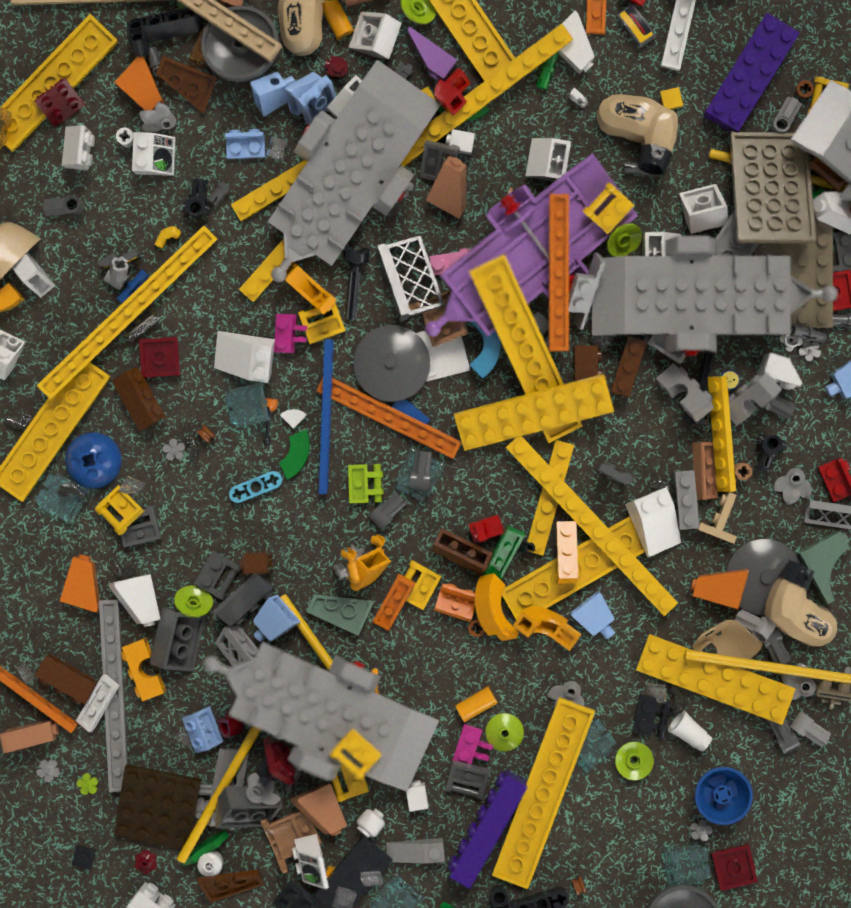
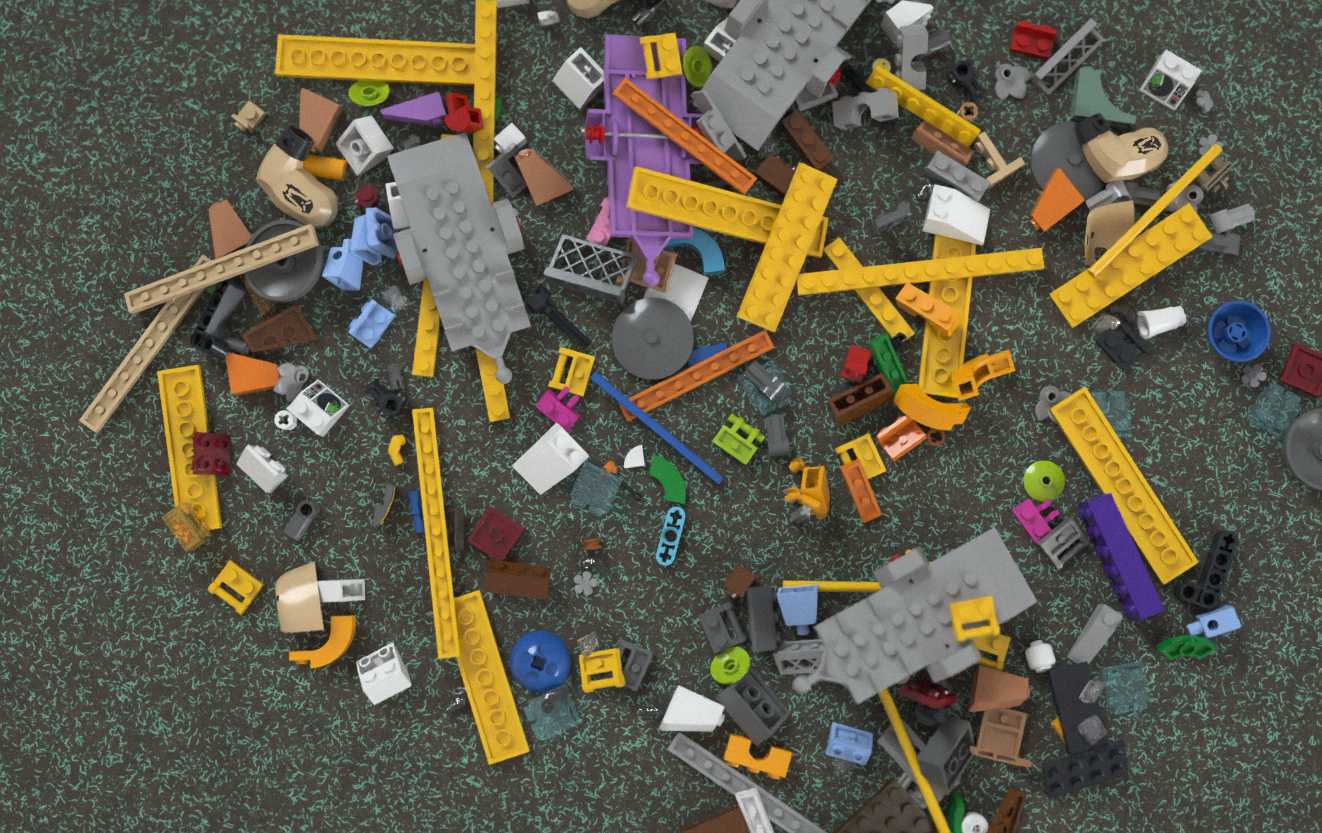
camera: 50 degrees left, 5 degrees down
orange slope [60,554,100,612] -> none
light grey piece [104,257,130,291] -> none
dark red plate [218,712,244,738] -> none
light grey plate [246,773,281,805] -> none
light orange arch [285,262,337,314] -> none
white slope [292,834,329,889] -> none
sand green wing [306,594,374,636] -> none
white brick [406,780,429,812] -> none
light orange brick [455,686,498,722] -> none
green pin [536,52,559,90] -> none
light blue torso [570,591,615,639] -> none
dark orange bush [572,876,586,896] -> none
lime dish [615,741,654,780] -> none

